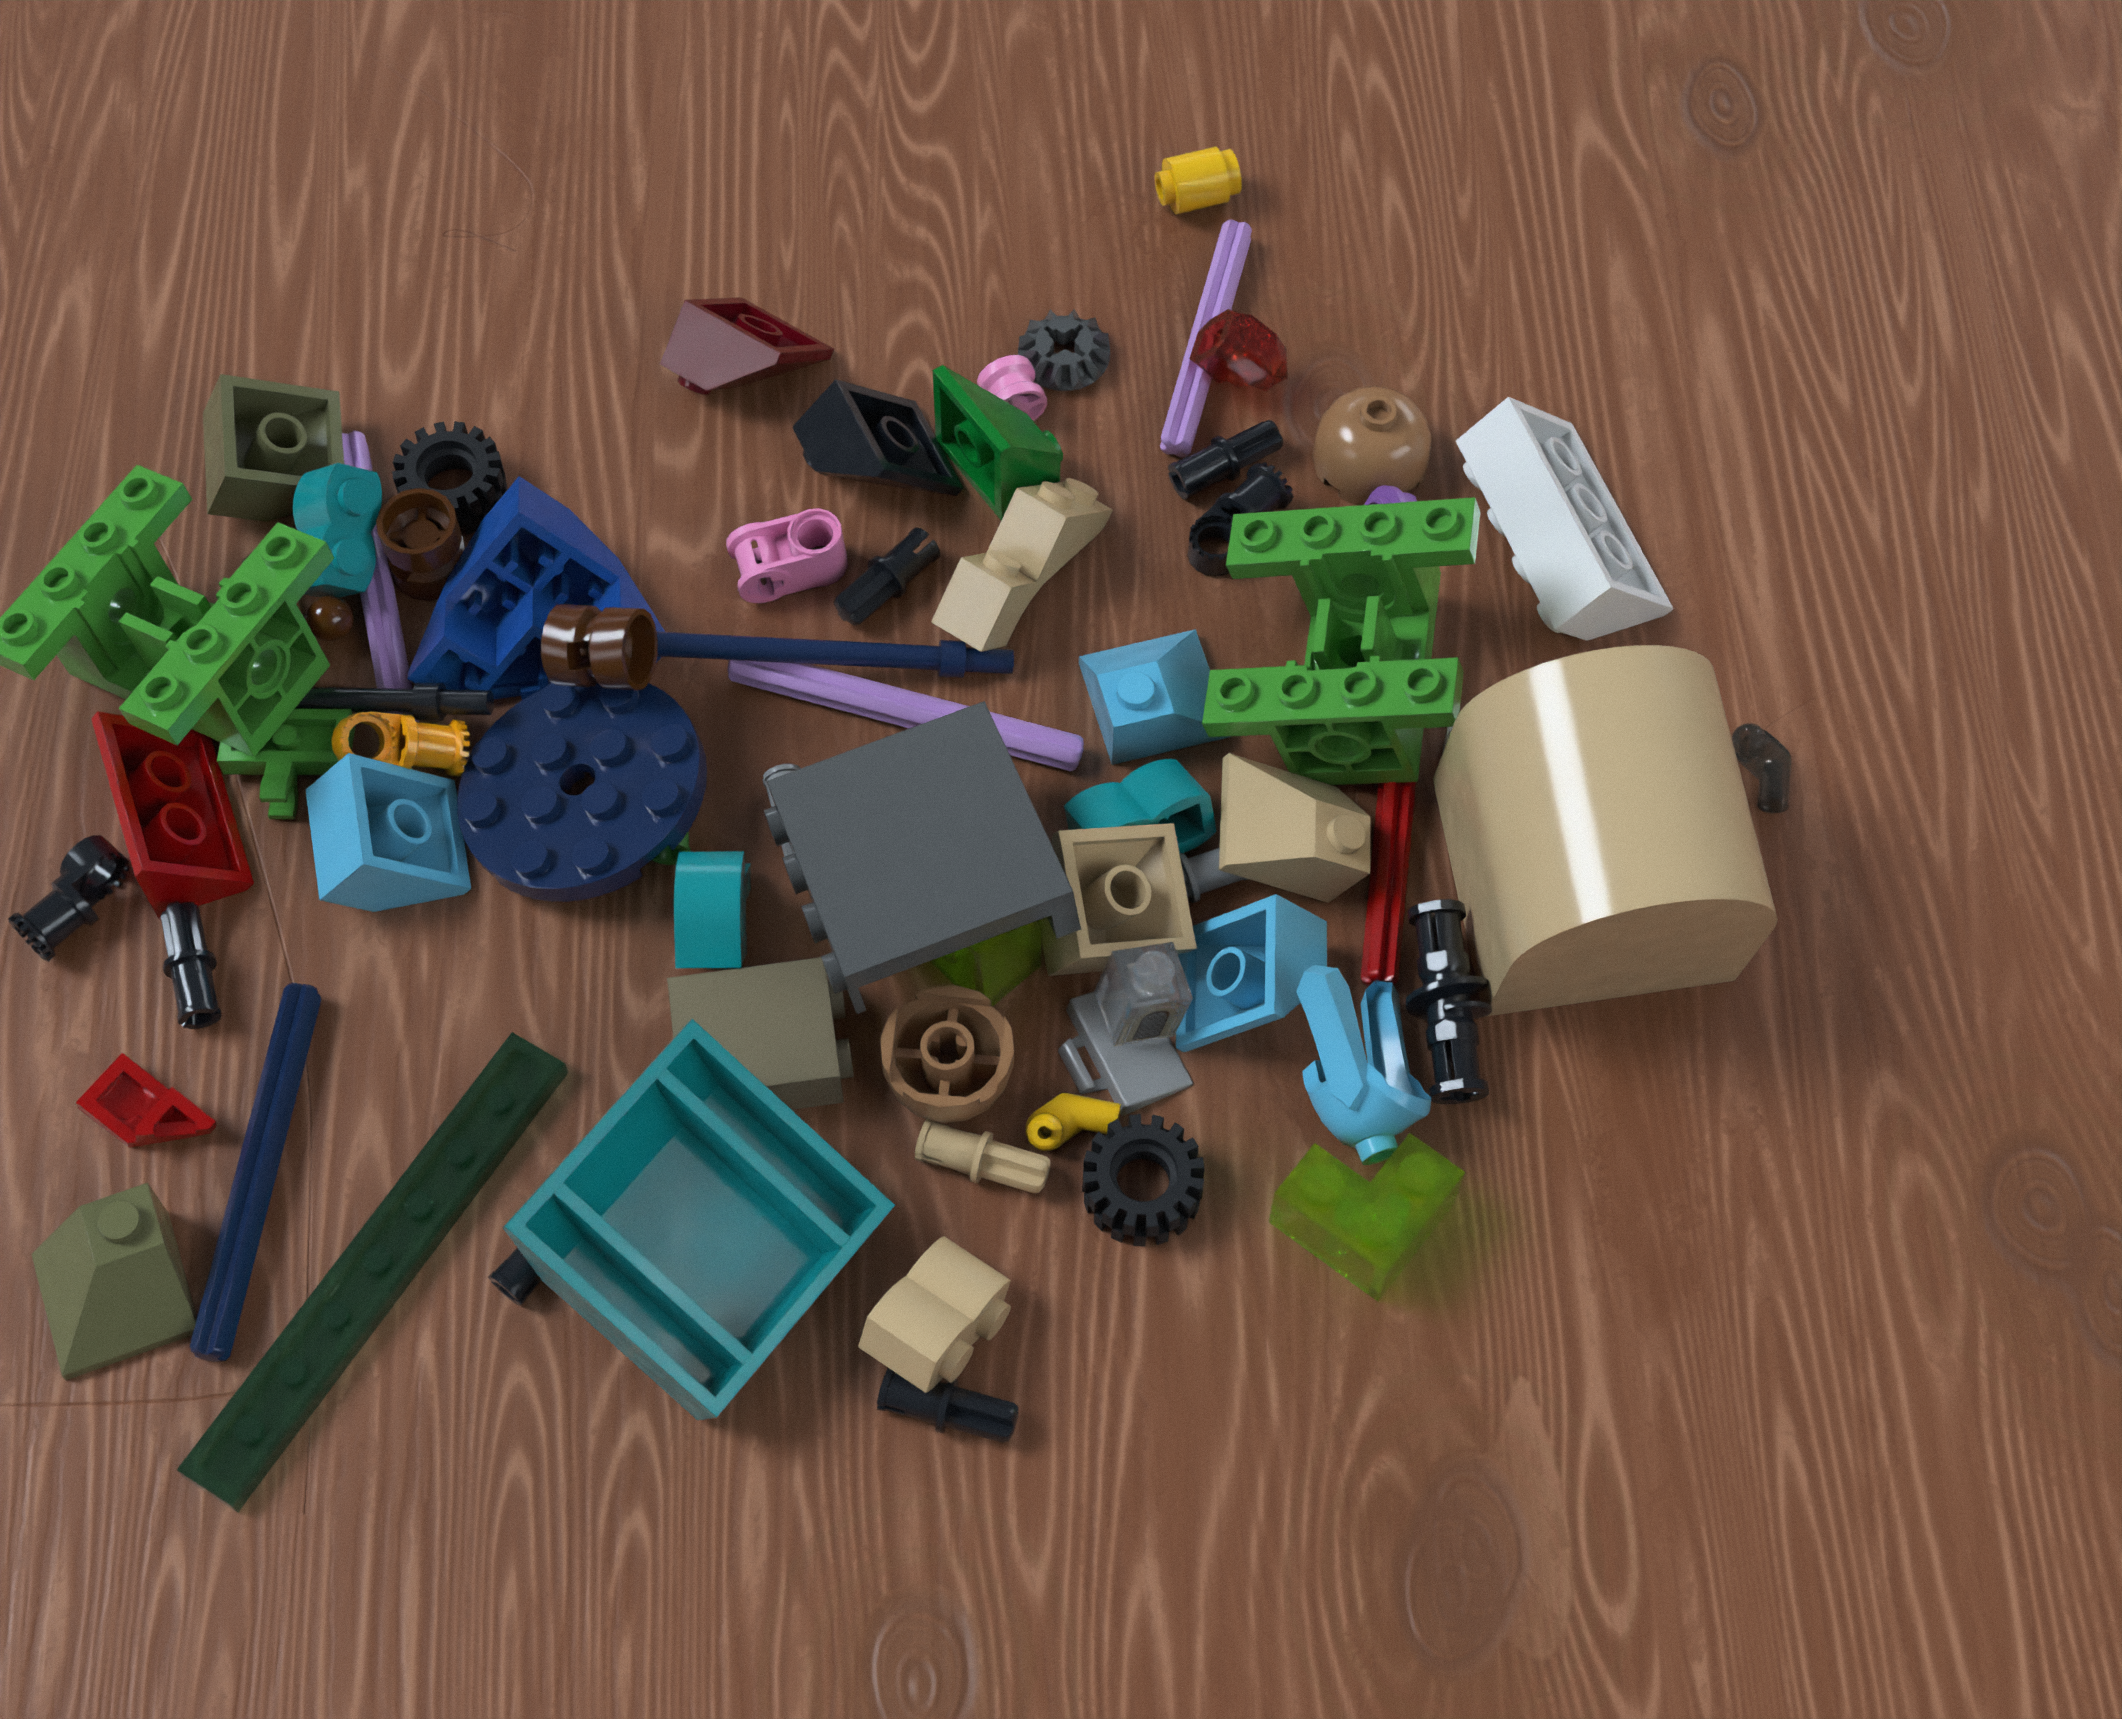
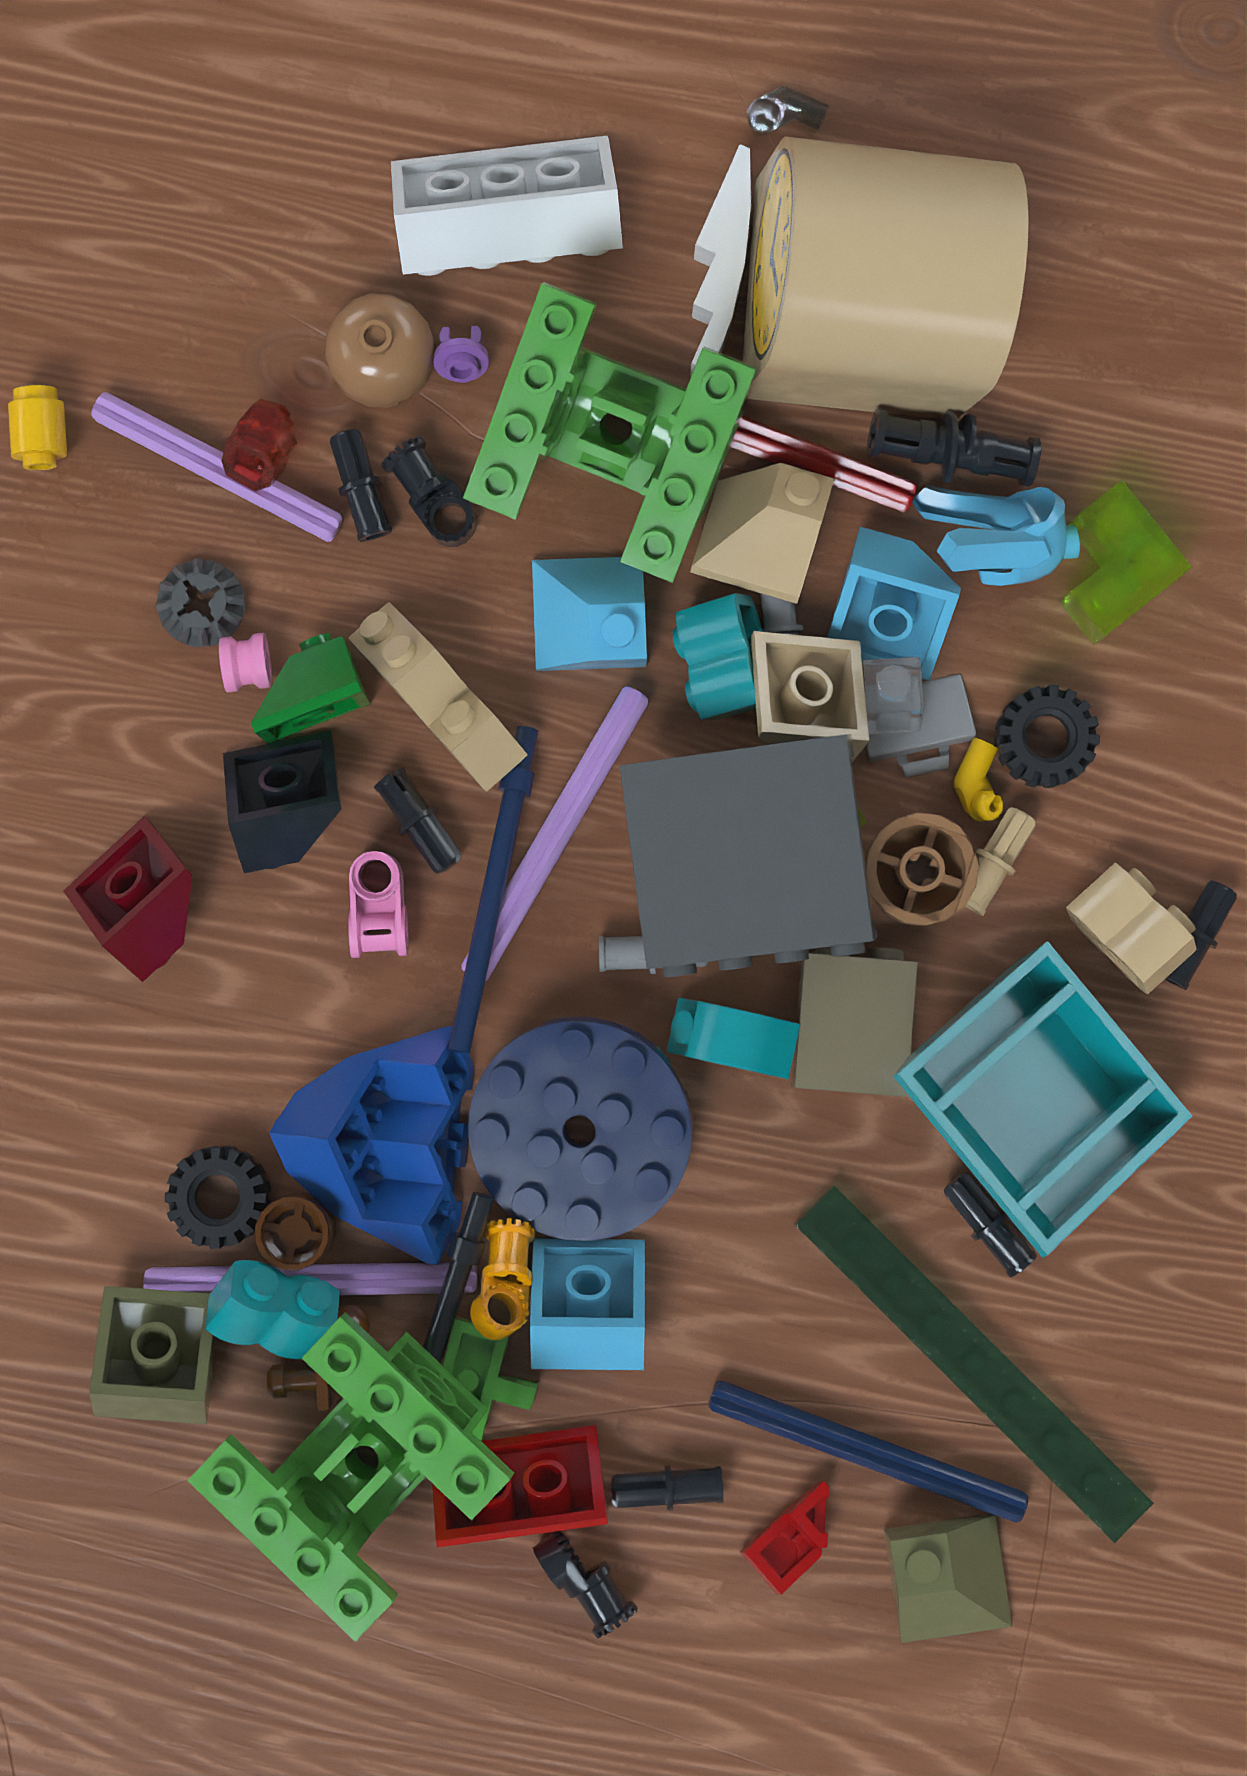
camera: 80 degrees left, 25 degrees up
reddish brown wheel [541,604,658,691] -> none

